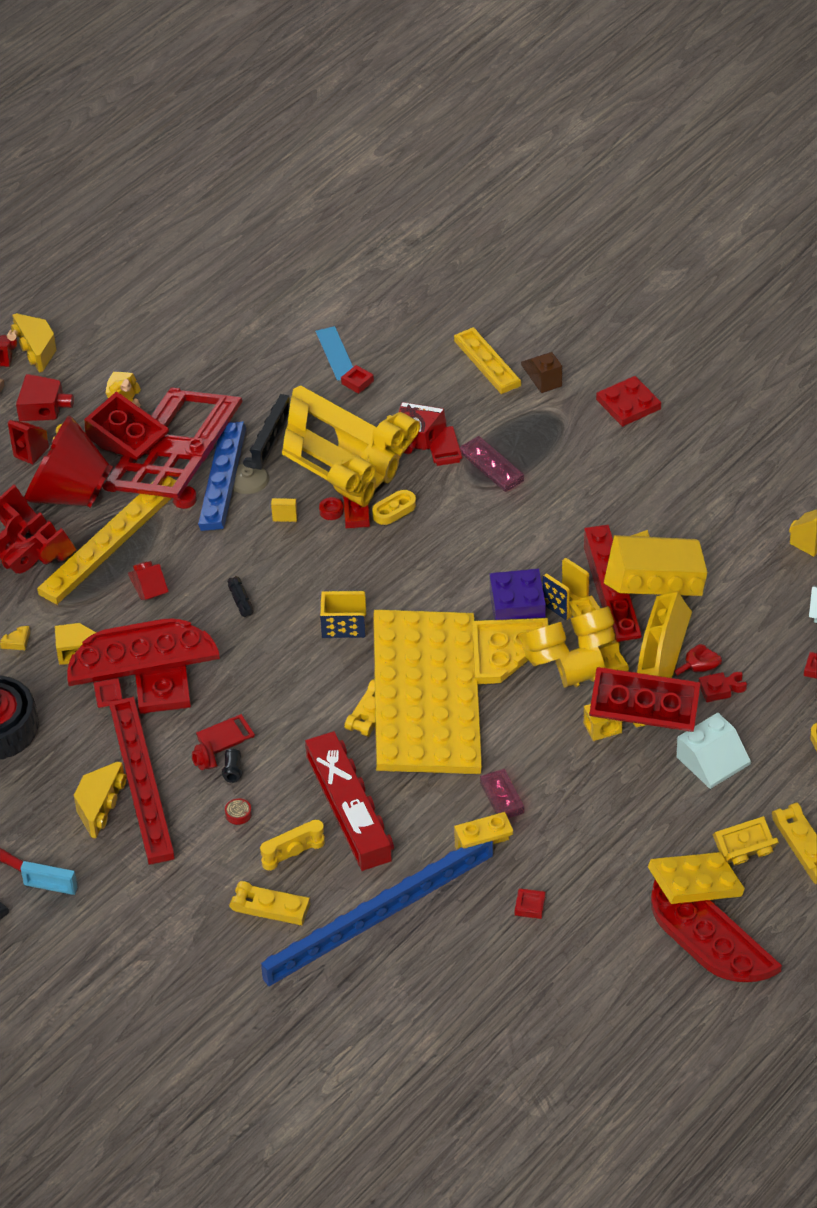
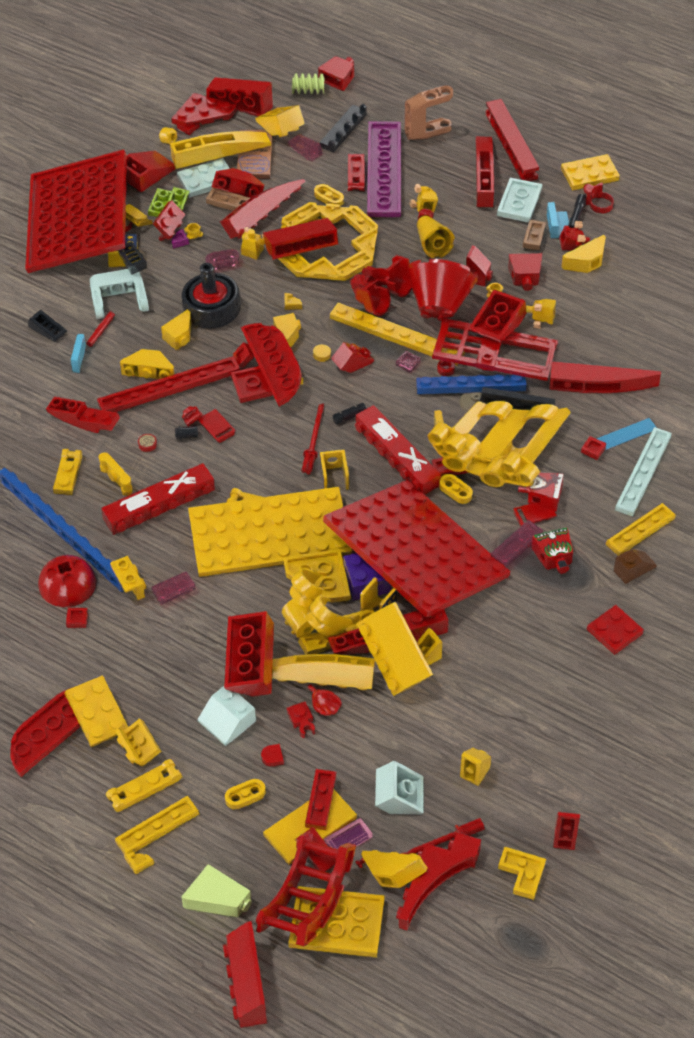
camera: 80 degrees right, 5 degrees up
none -> red piece [38,555,97,607]
none -> red slope [46,397,120,433]
none -> yellow slope [161,309,192,350]
none -> red tile [261,743,284,767]
none -> red piece [301,403,324,475]
none -> yellow tile [313,344,331,362]
none -> red plate [323,480,511,618]
none -> red brick [355,405,441,495]
none -> clear pink tile [396,351,421,373]
none -> red torso [531,527,573,574]
none -> red slope [549,362,661,393]
none -> light aqua tile [615,427,672,517]

